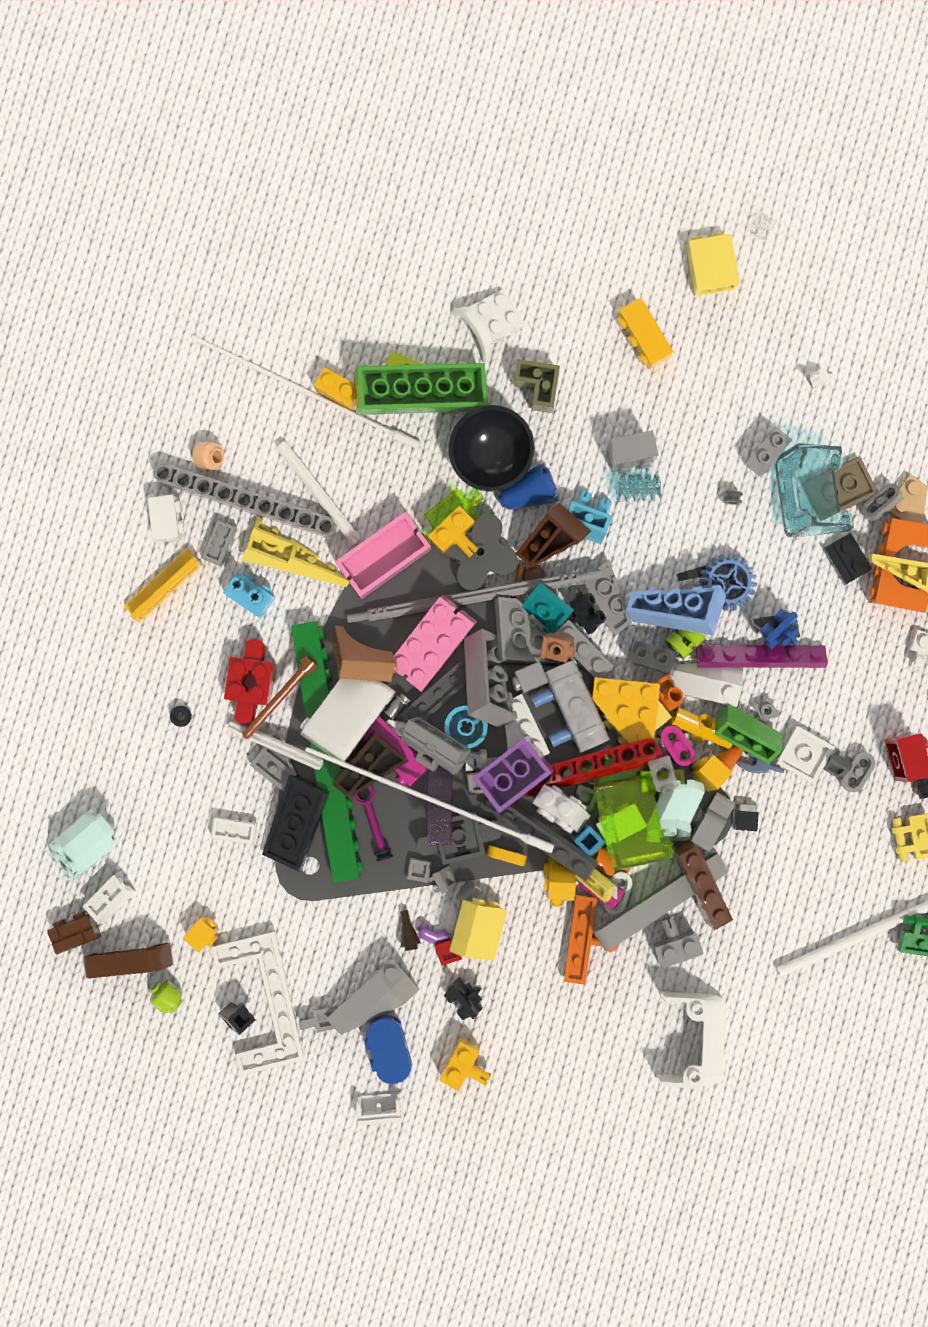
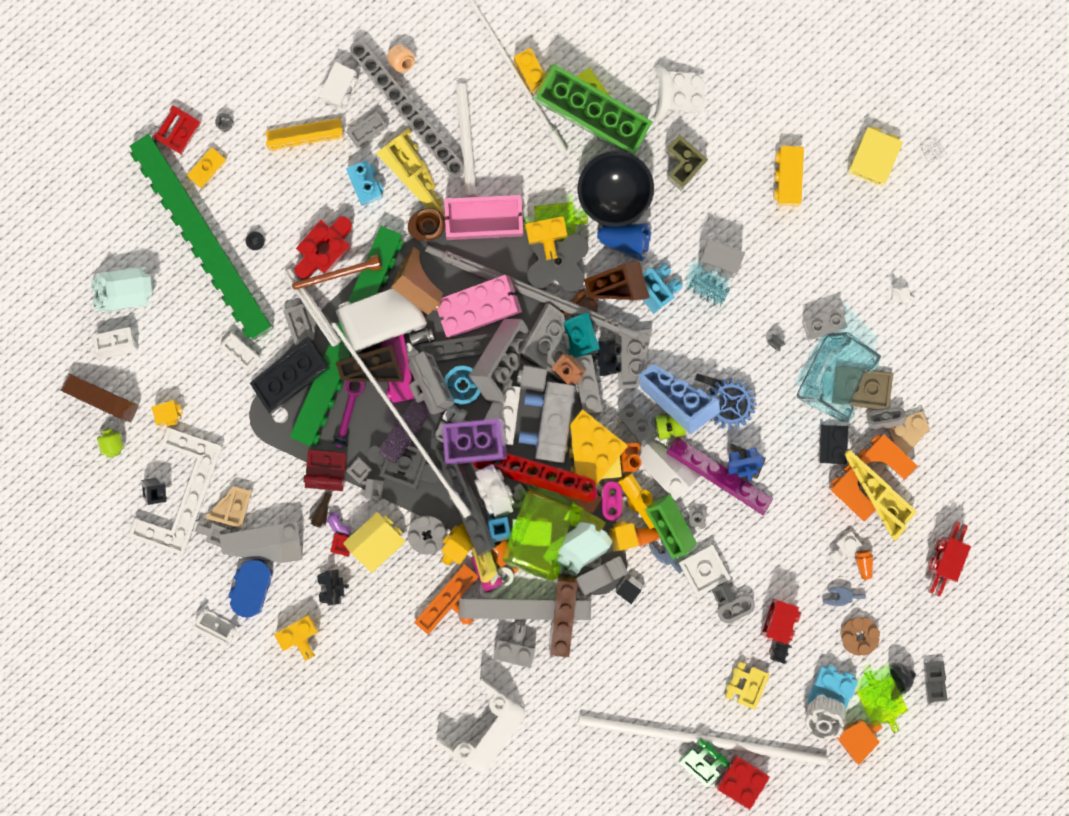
camera: 25 degrees right, 0 degrees up
reddish brown brick [47,911,101,955] -> none
light grey tile [456,879,481,902] -> none
yellow beam [485,844,527,866] -> none
light grey brick [648,755,679,793] -> none
none -> green brick [129,134,273,341]
none -> red plate [152,105,201,155]
none -> yellow plate [186,147,227,189]
none -> tan wing [206,486,253,528]
none -> dark grey bush [215,113,233,132]
none -> dark red plate [303,449,347,491]
none -> reddish brown piece [407,208,445,241]
none -> light grey brick [408,515,448,555]

